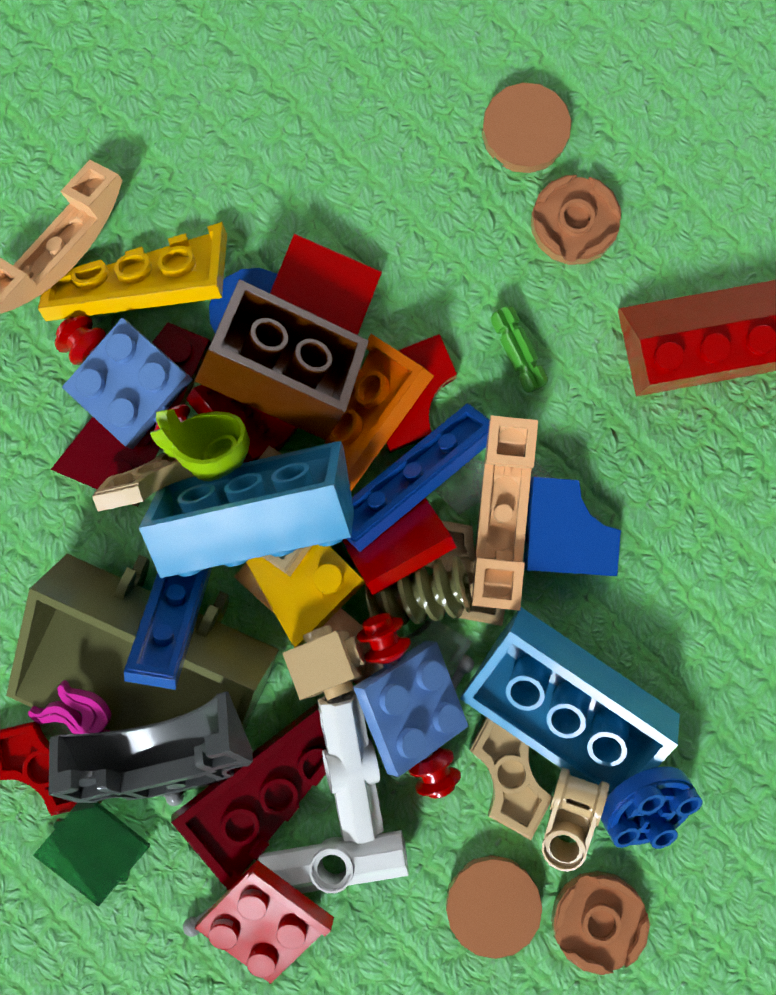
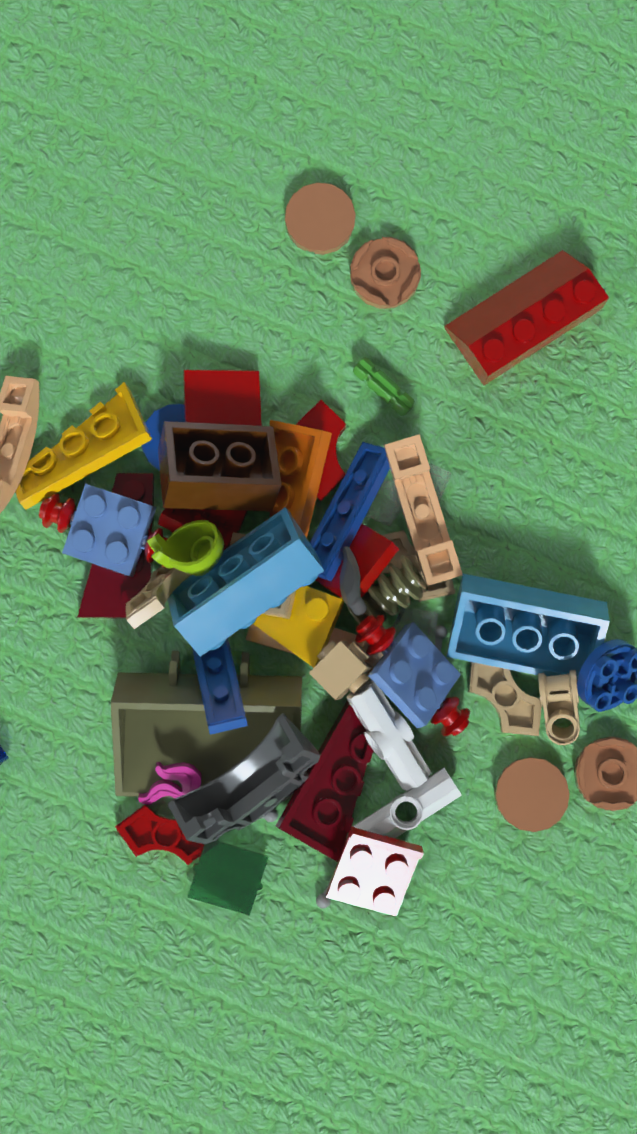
camera: 25 degrees left, 0 degrees up
blue tile [523,477,621,576] -> none
none -> dark grey bar [340,546,367,615]

